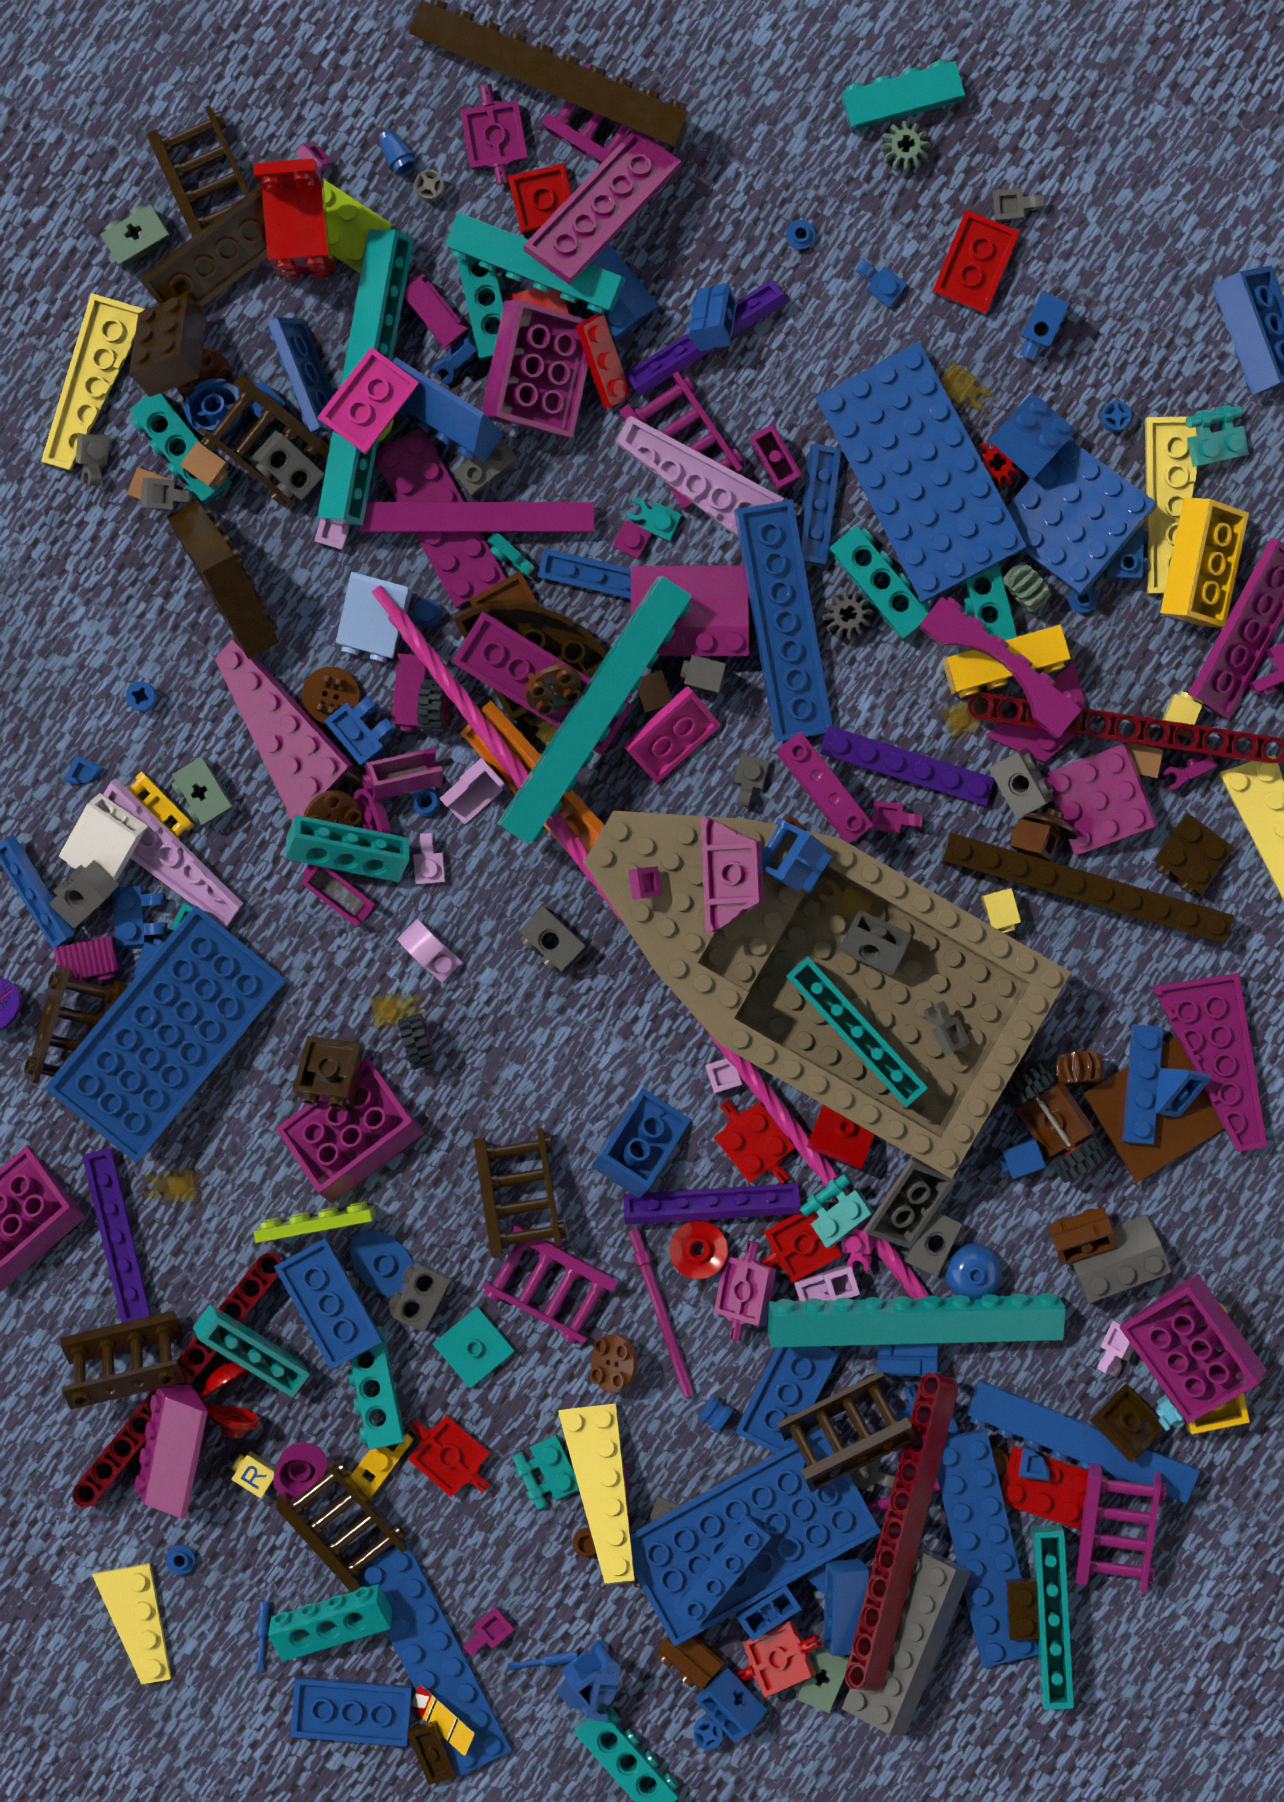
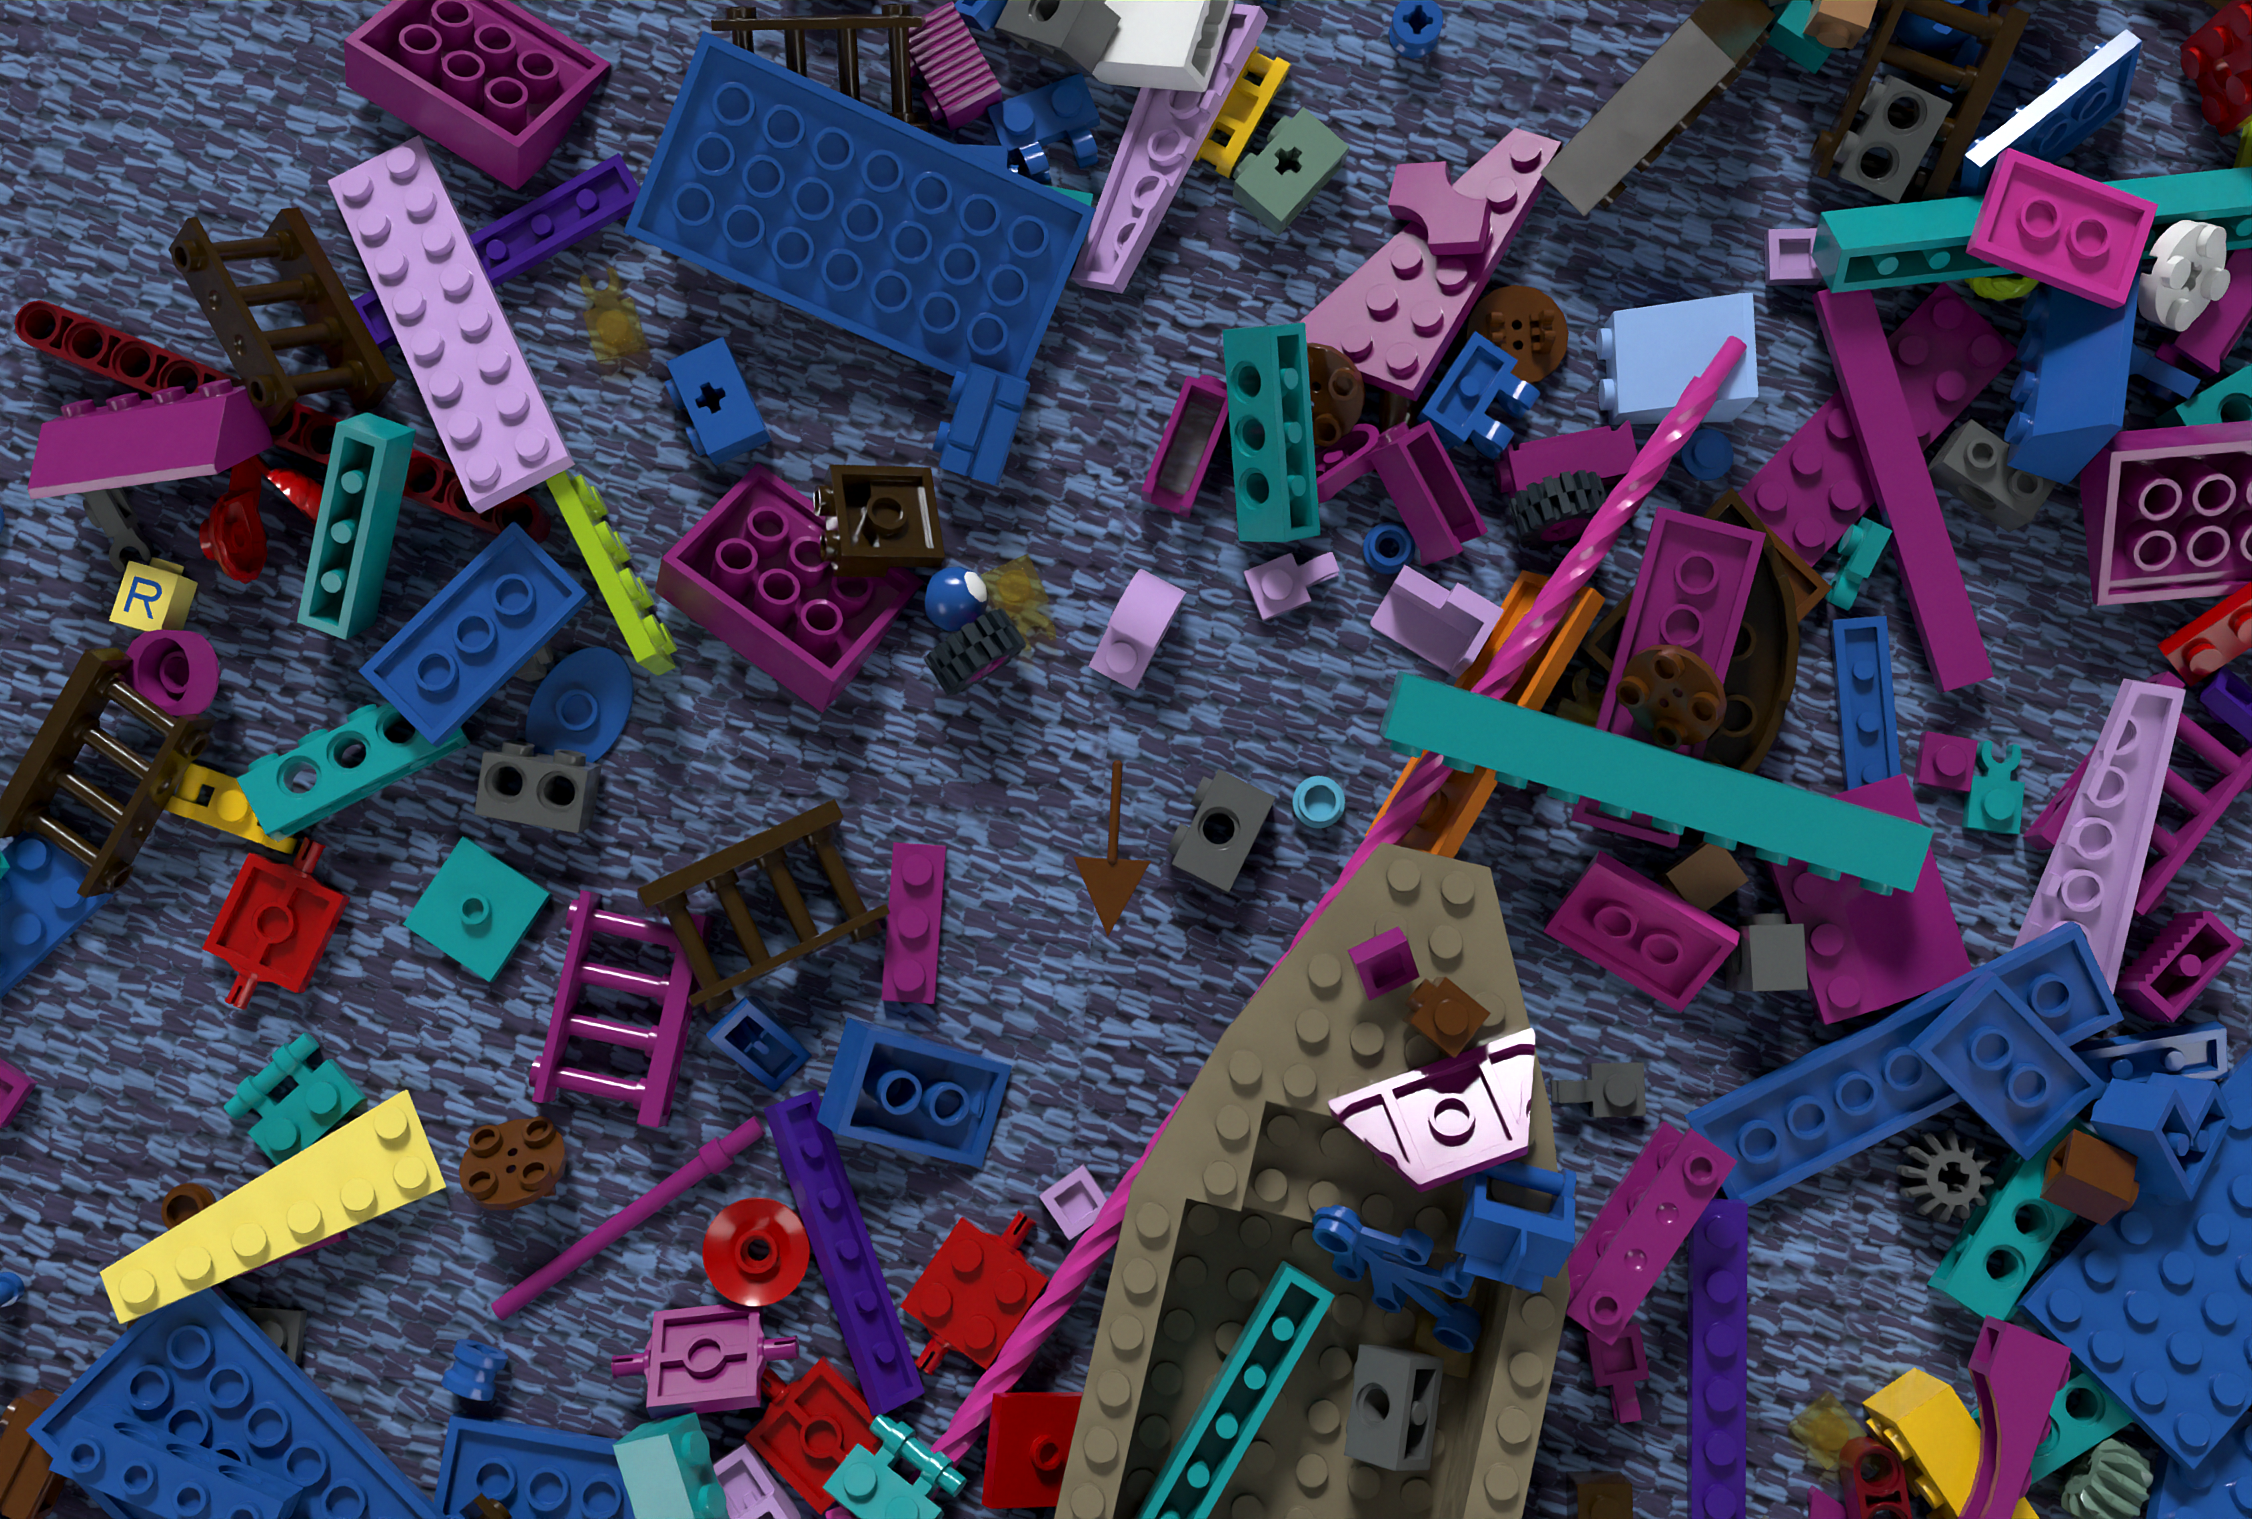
camera: 70 degrees right, 5 degrees down
none -> dark grey plate [82,487,155,573]
none -> lavender plate [328,135,575,514]
none -> blue brick [665,337,772,466]
none -> blue slope [706,996,812,1092]
none -> magenta plate [881,842,947,1004]
none -> blue piece [925,566,989,632]
none -> blue brick [932,362,1031,486]
none -> reddish brown piece [1073,760,1151,936]
none -> medium azure plate [1292,776,1345,829]
none -> blue plant [1312,1205,1482,1353]
none -> magenta tile [1388,161,1491,255]
none -> reddish brown brick [1402,977,1491,1058]
none -> blue plate [1908,969,2107,1162]
none -> reddish brown brick [2040,1129,2140,1225]
none -> blue brick [2090,1072,2234,1201]
none -> white plate [2138,220,2230,331]

